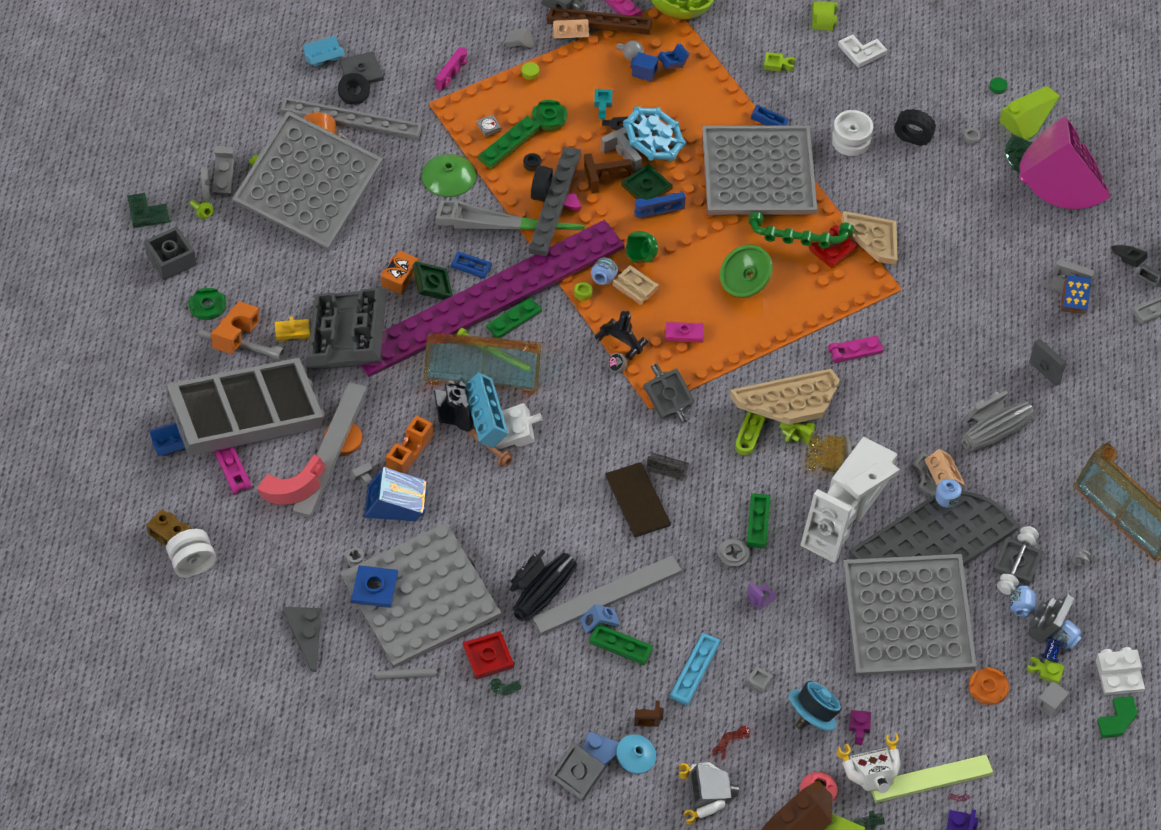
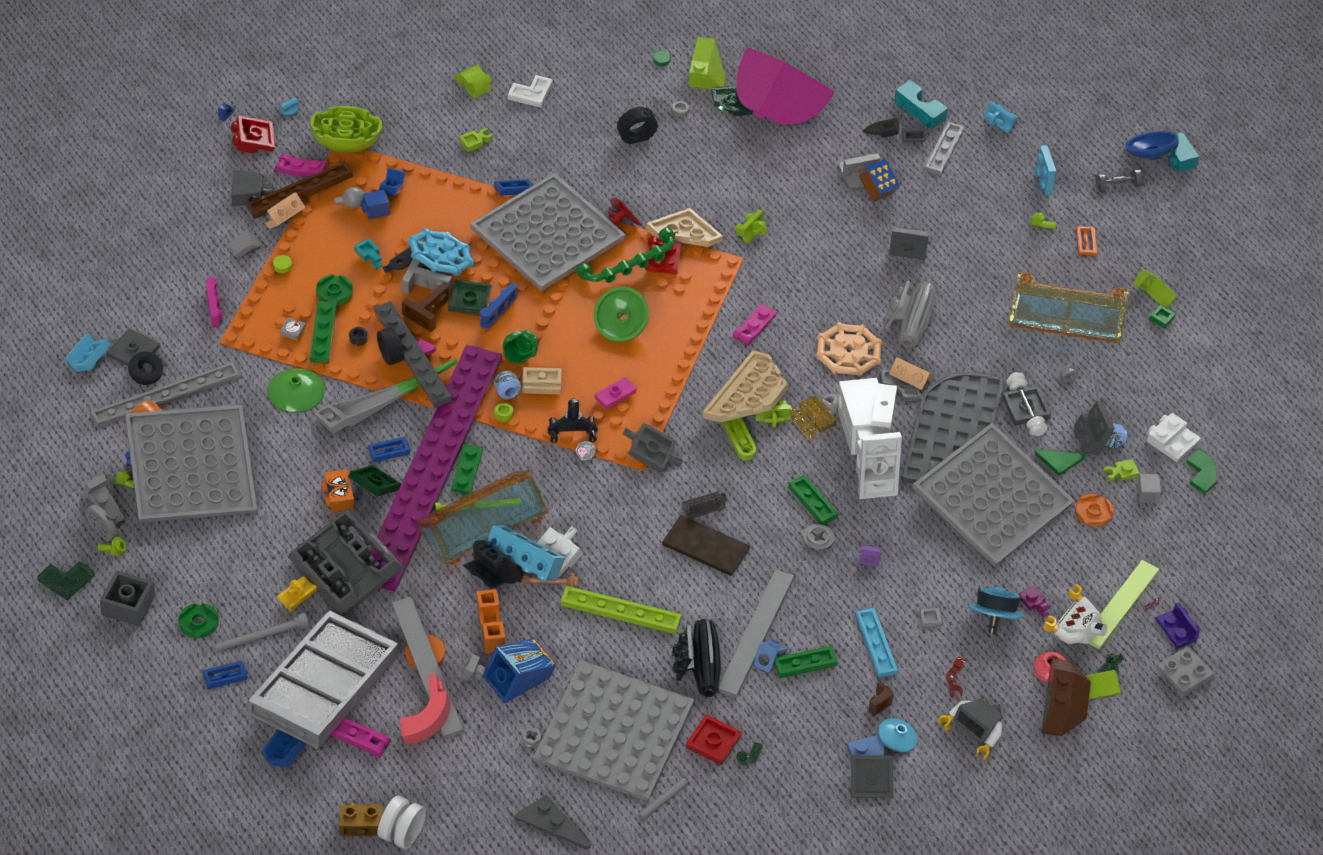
camera: 40 degrees left, 5 degrees down
orange arch [210,301,259,354] -> none
blue piece [351,565,398,608] -> none
white wheel [832,110,873,156] -> none
light blue head [935,479,962,508] -> none
light blue head [1010,586,1036,617] -> none
clear blue bush [1041,638,1064,663] -> none
none -> blue tile [203,661,248,689]
none -> lime plate [560,586,681,634]
none -> red shield [609,197,642,226]
none -> lime hips [735,209,767,244]
none -> light nougat plate [815,322,883,377]
none -> green tile [1035,449,1085,476]

